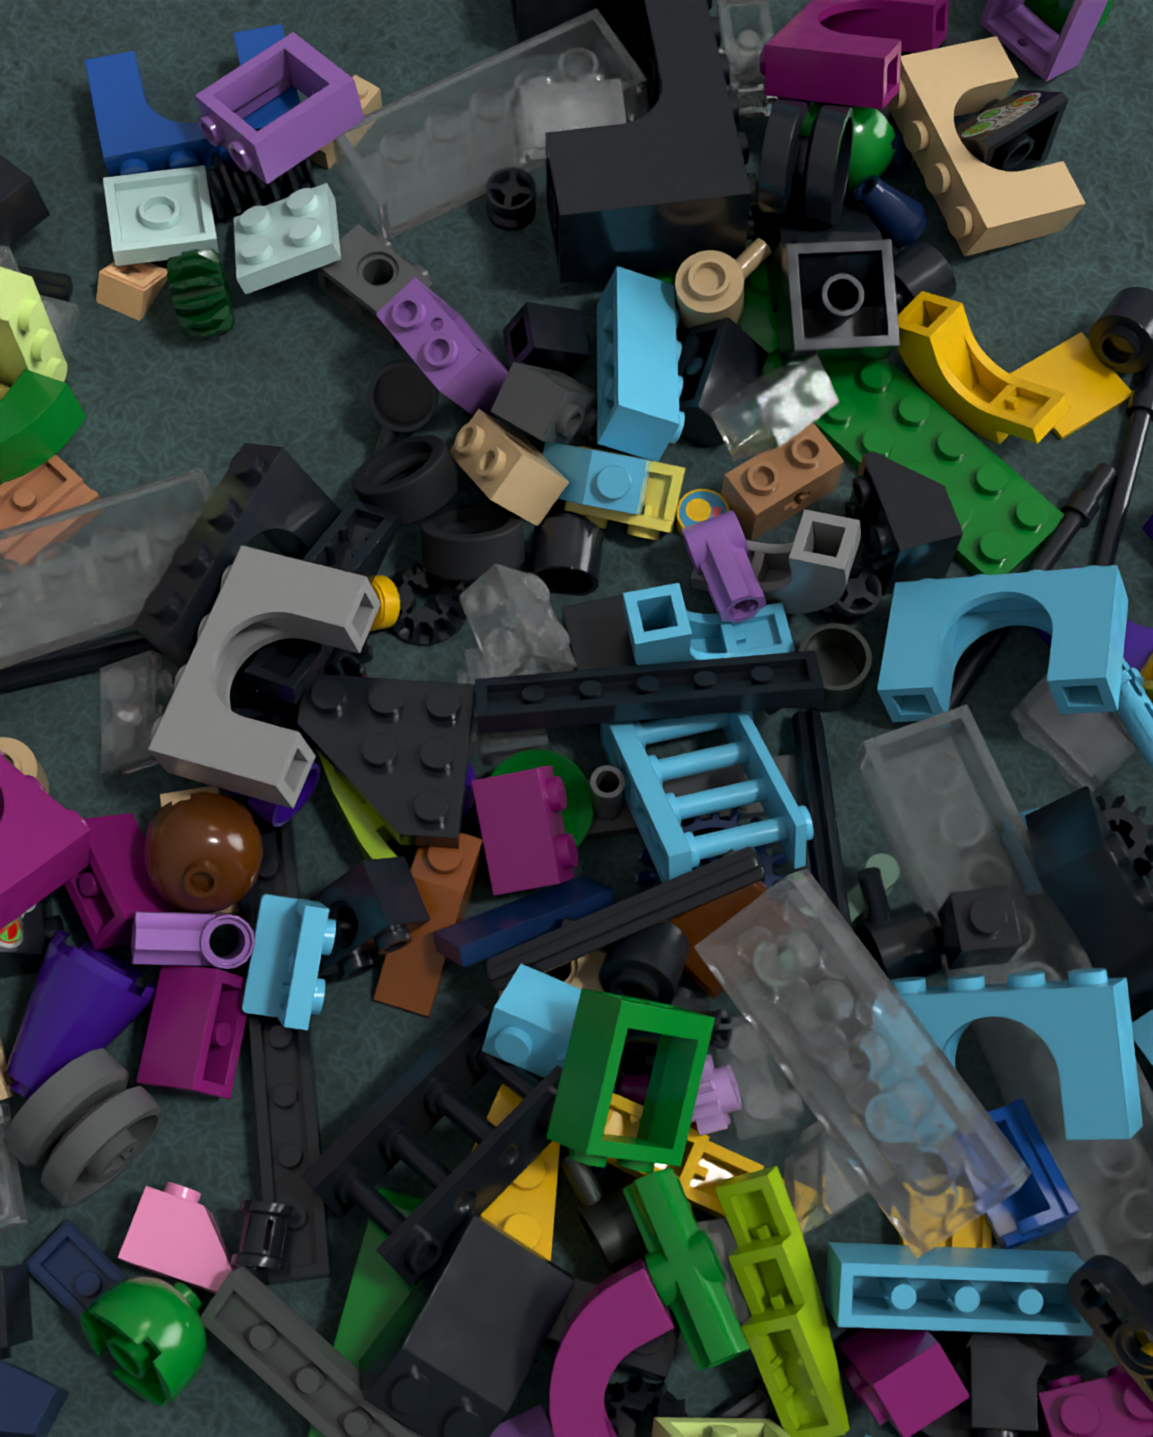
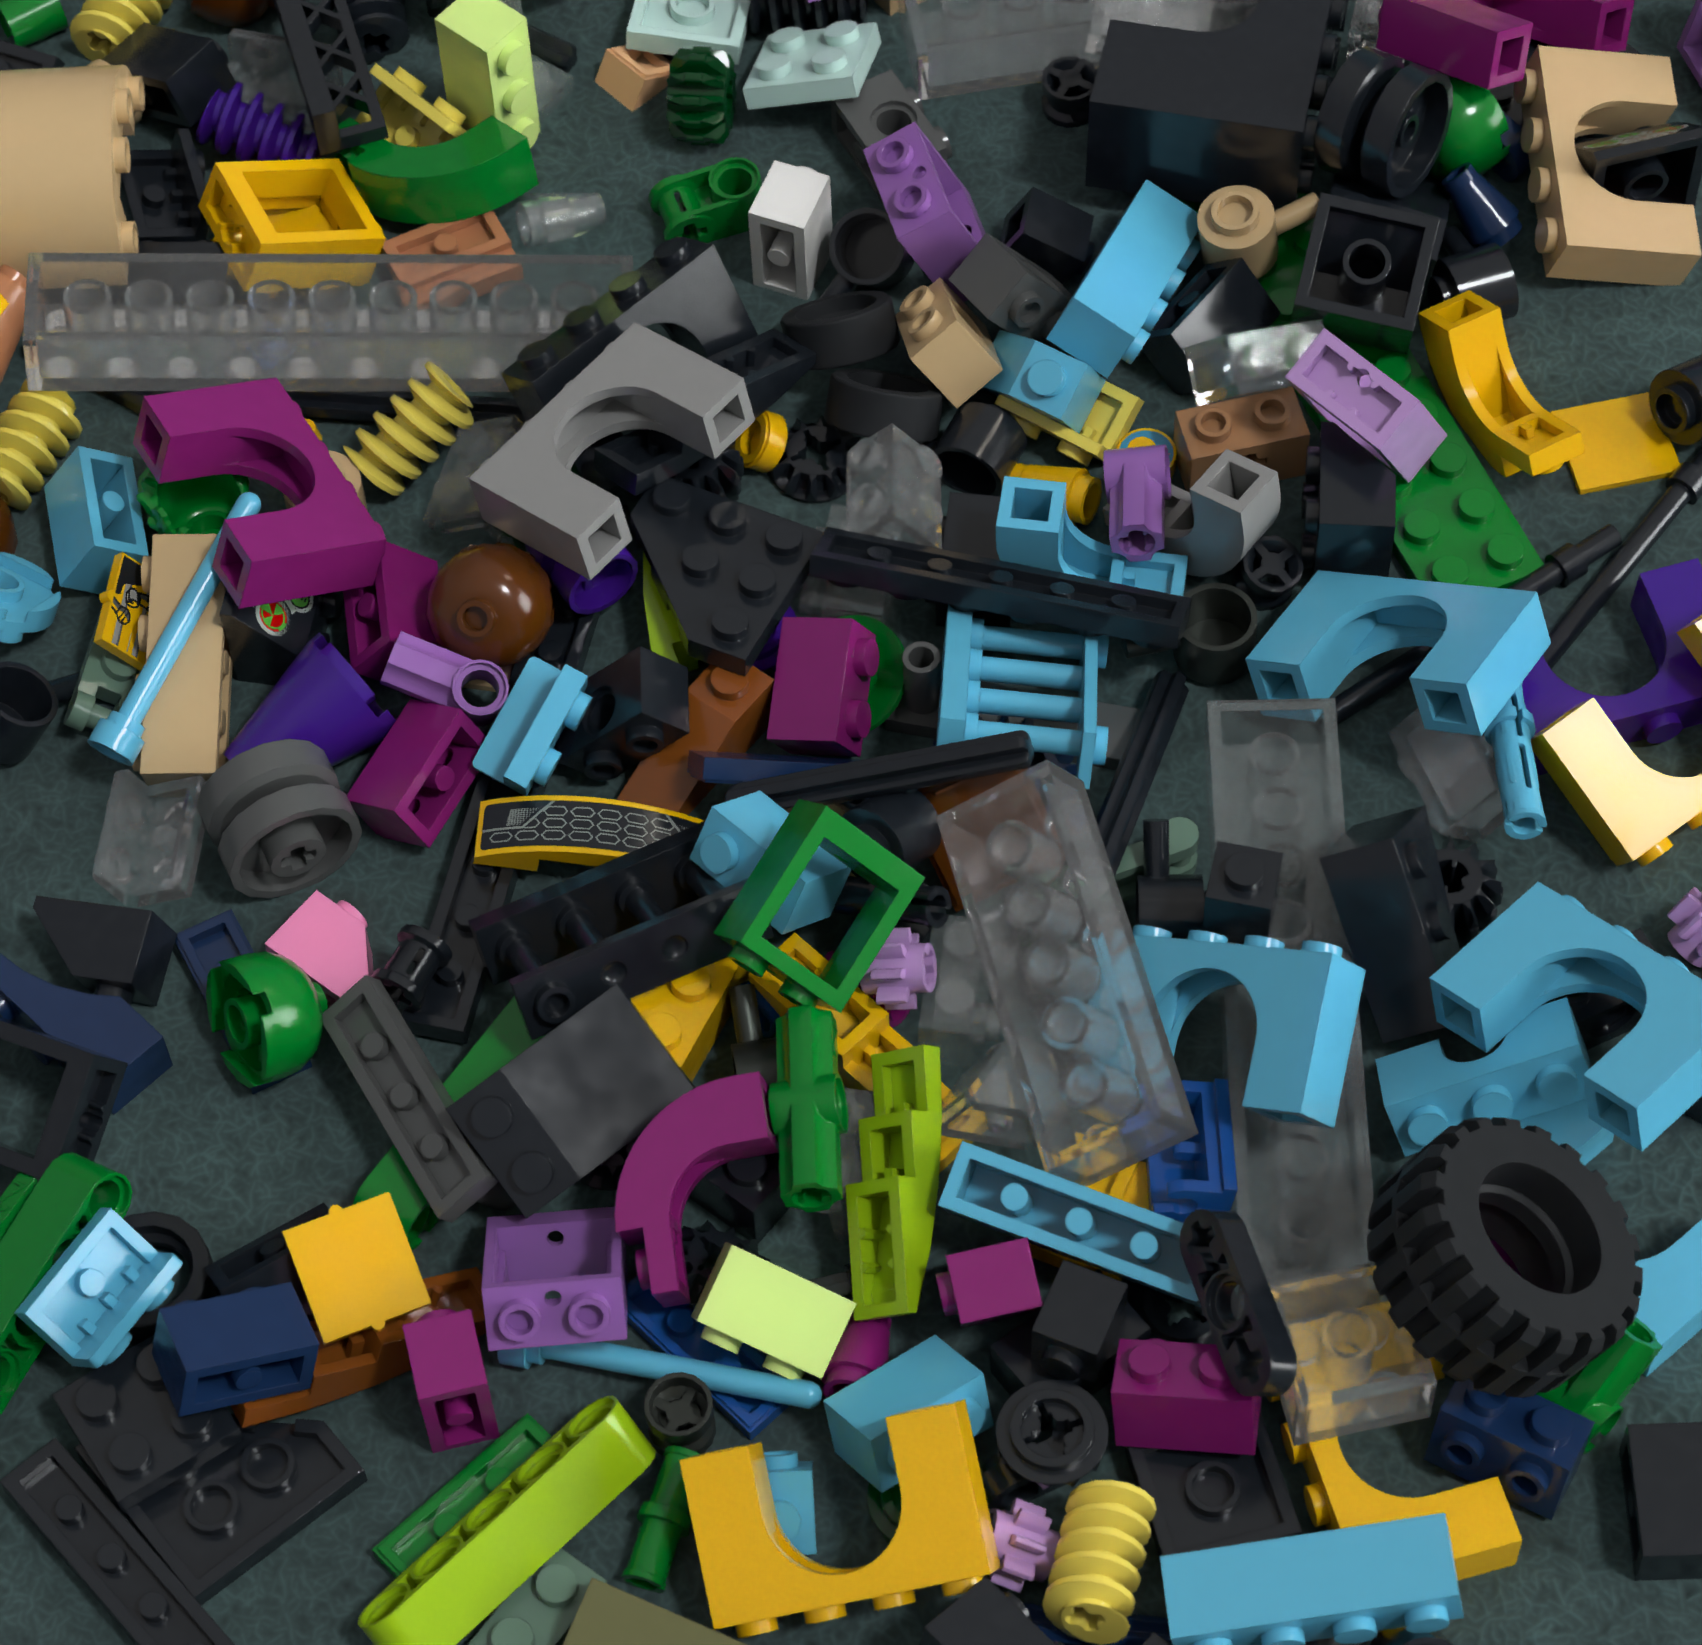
camera: 25 degrees right, 10 degrees down
none -> light yellow piece [342,361,474,496]
none -> slope [473,795,704,871]
none -> clear cone [515,191,606,251]
none -> green piece [648,157,762,243]
none -> white brick [748,160,833,301]
none -> yellow cone [1010,463,1102,525]
none -> lavender window [1285,328,1448,483]

